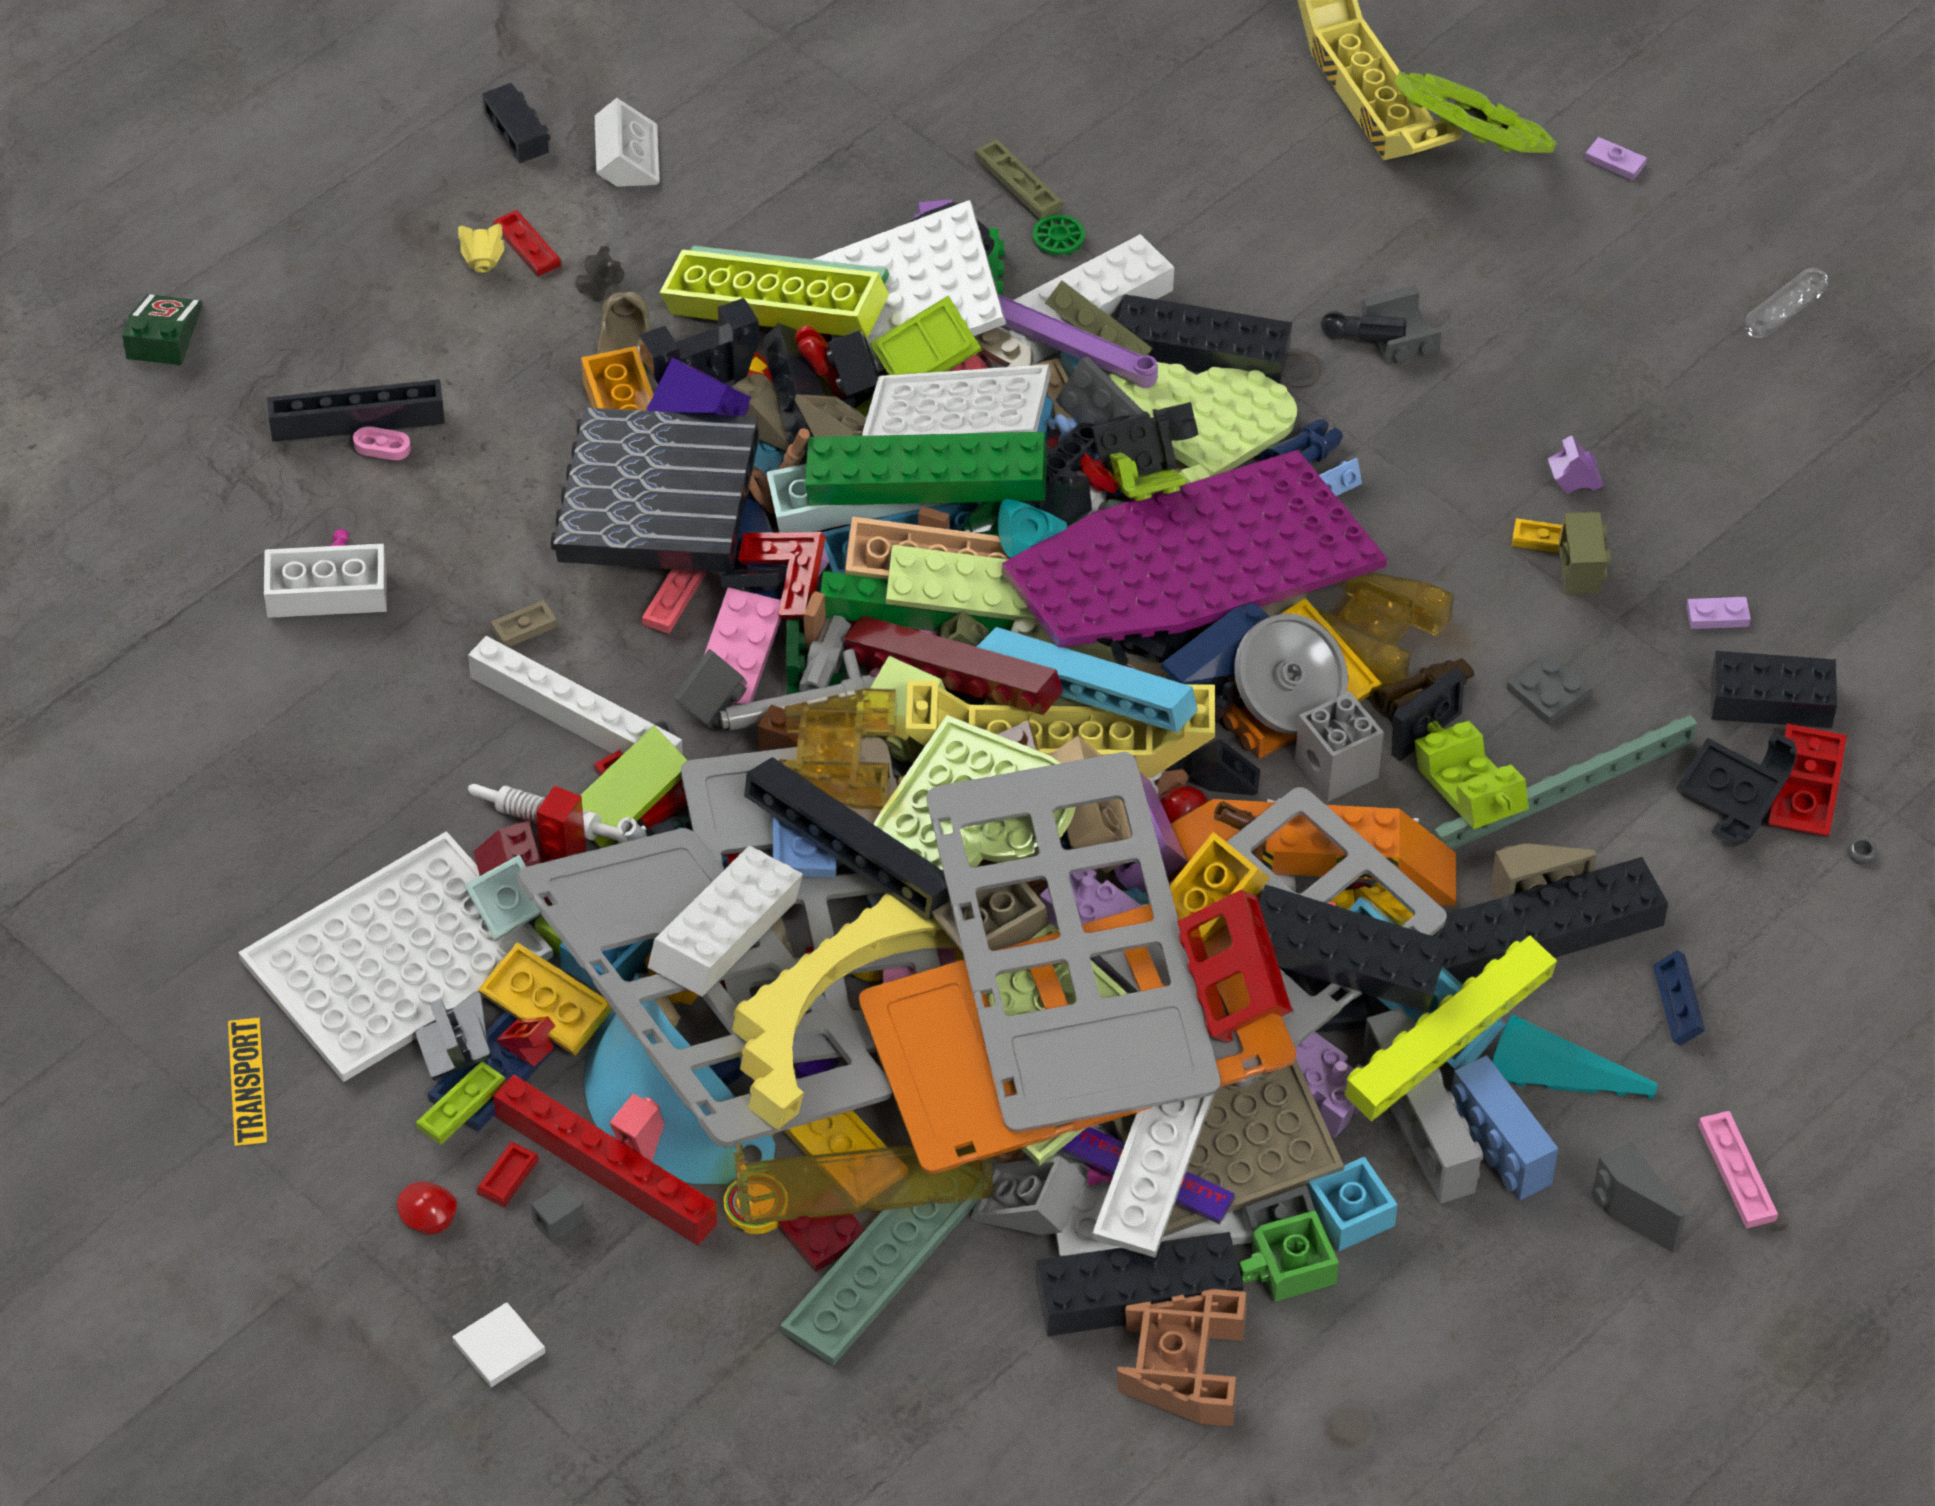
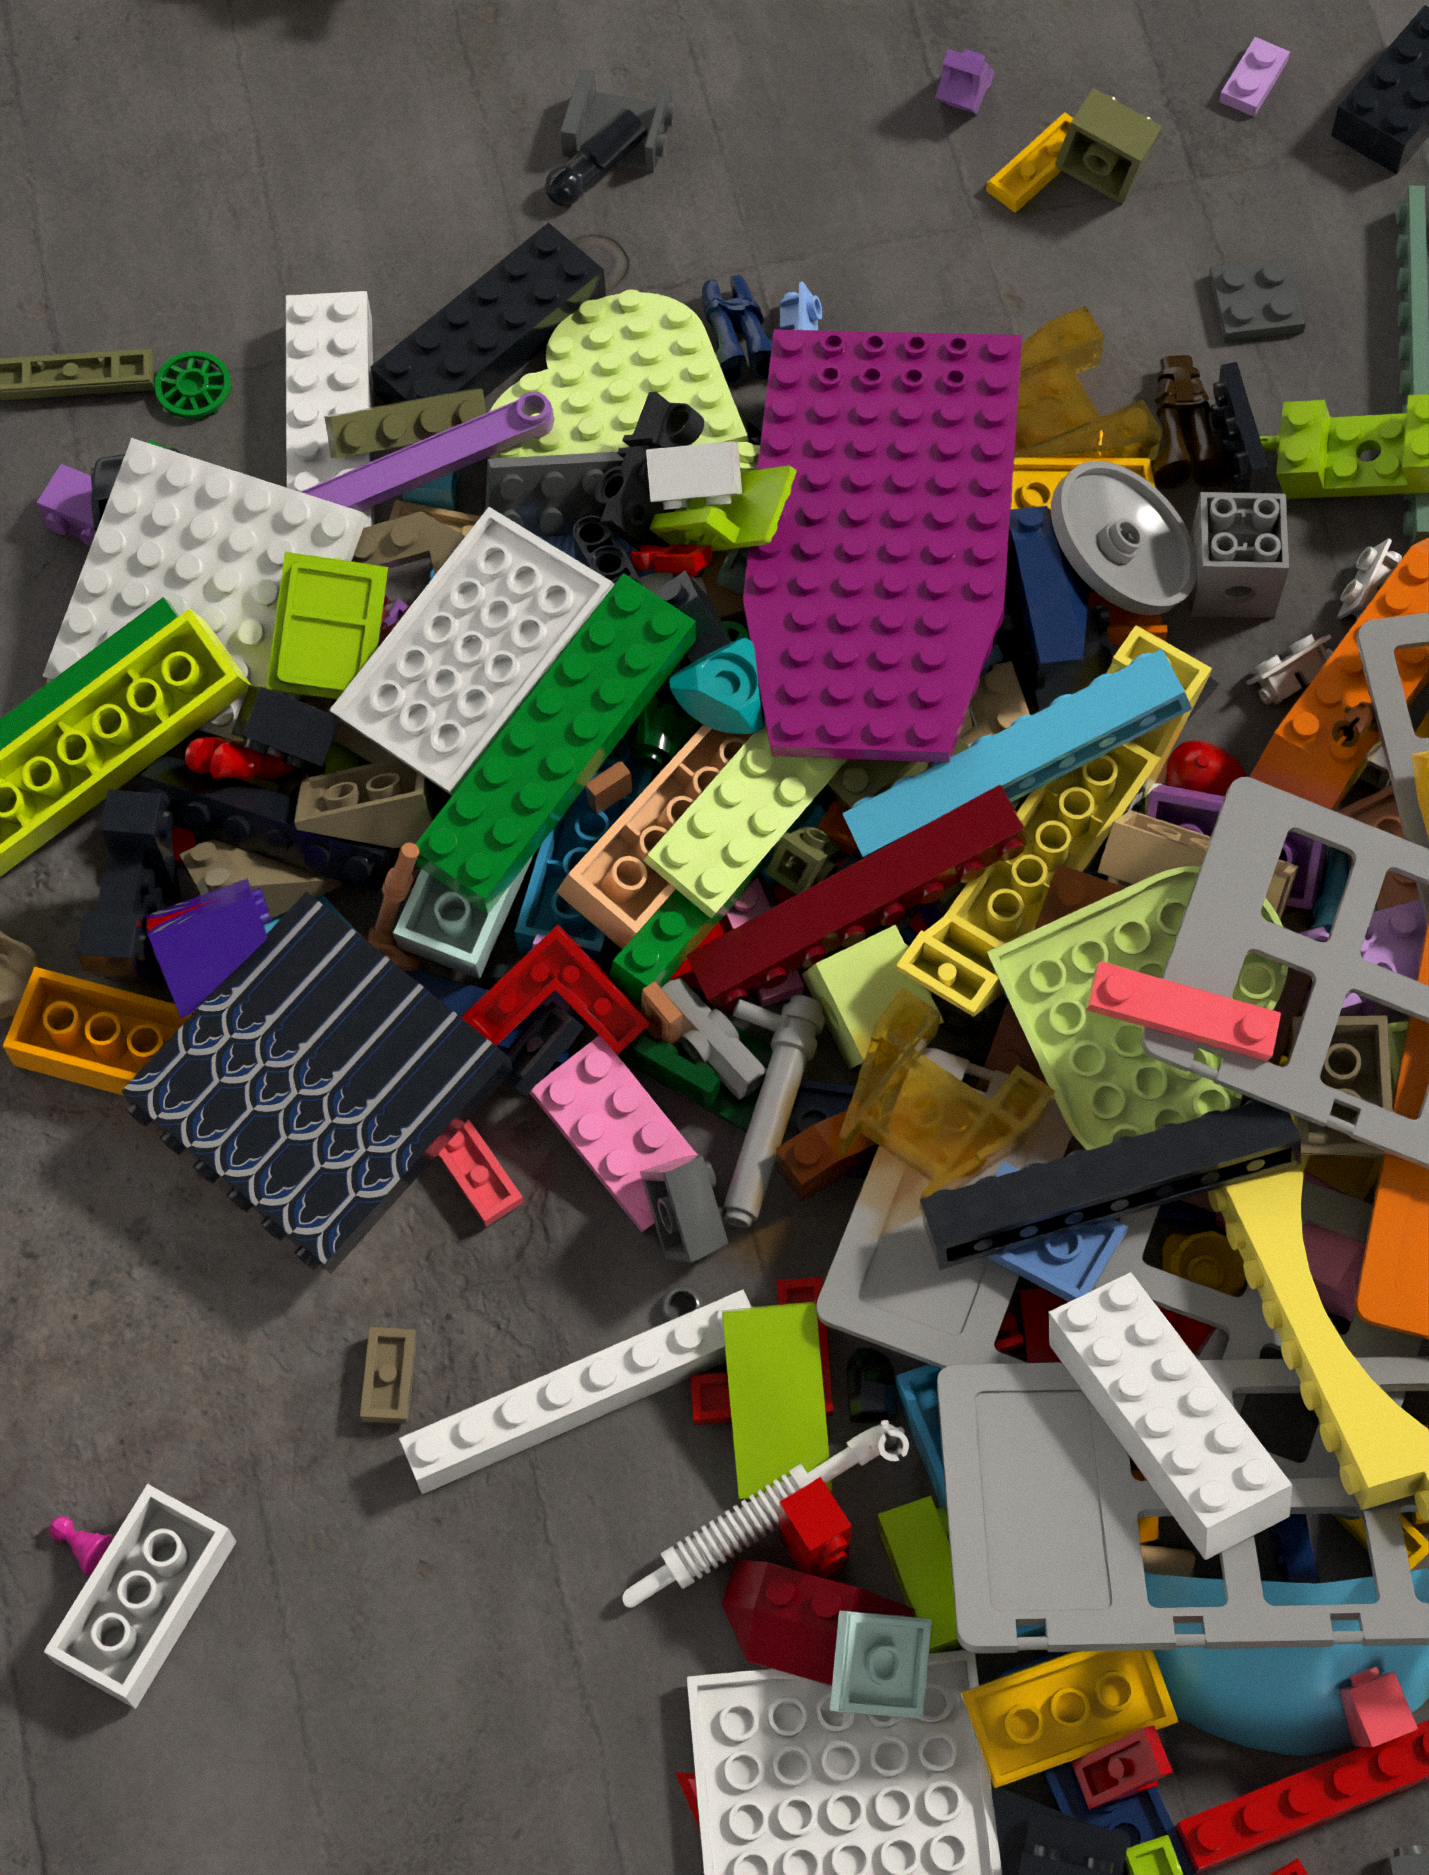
camera: 55 degrees left, 15 degrees up
none -> white brick [646,441,742,510]
none -> coral plate [1086,961,1281,1062]

